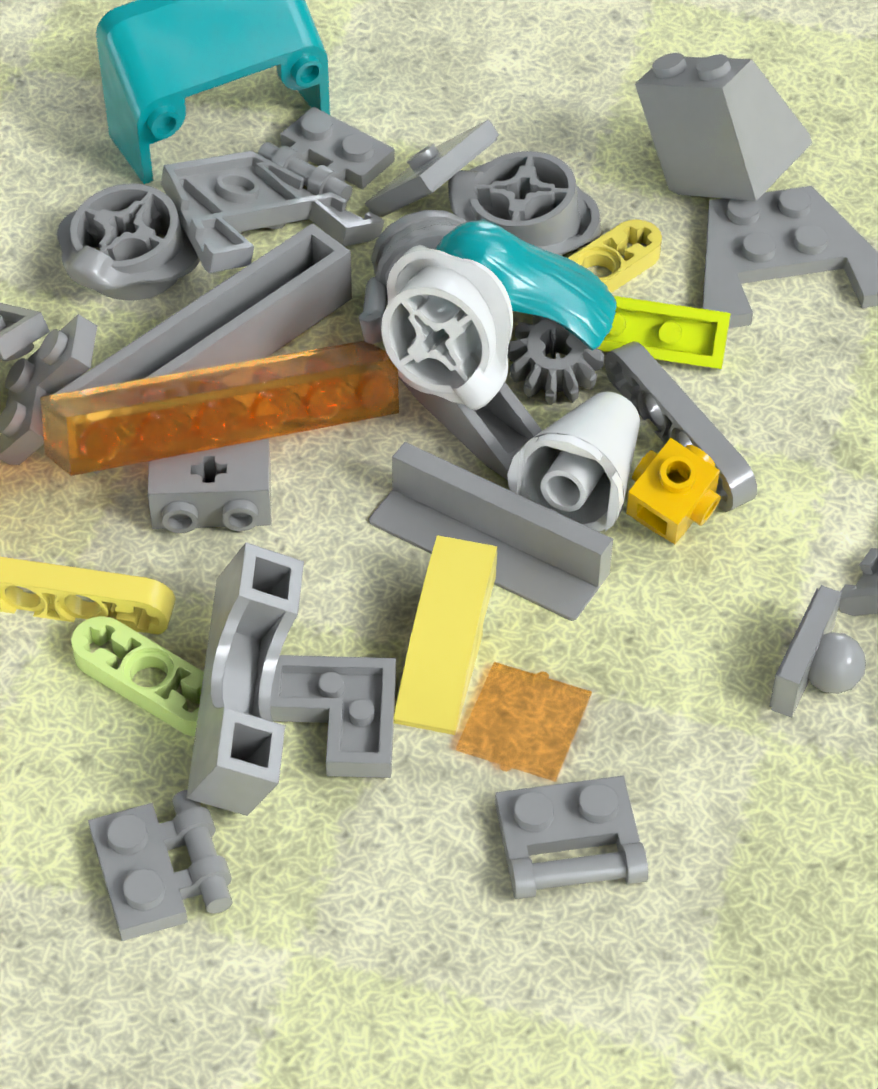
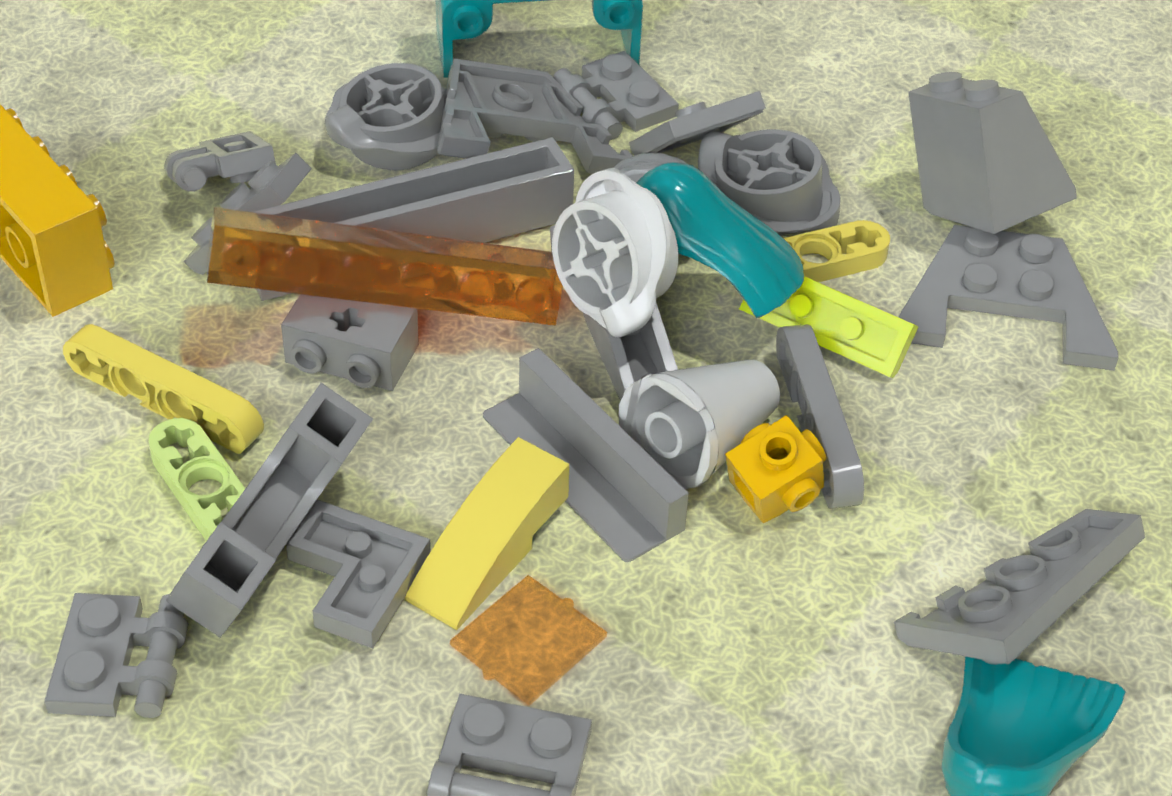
camera: 20 degrees right, 5 degrees down
light grey gear [507,315,604,405] -> none
light grey tile [769,585,866,718] -> none

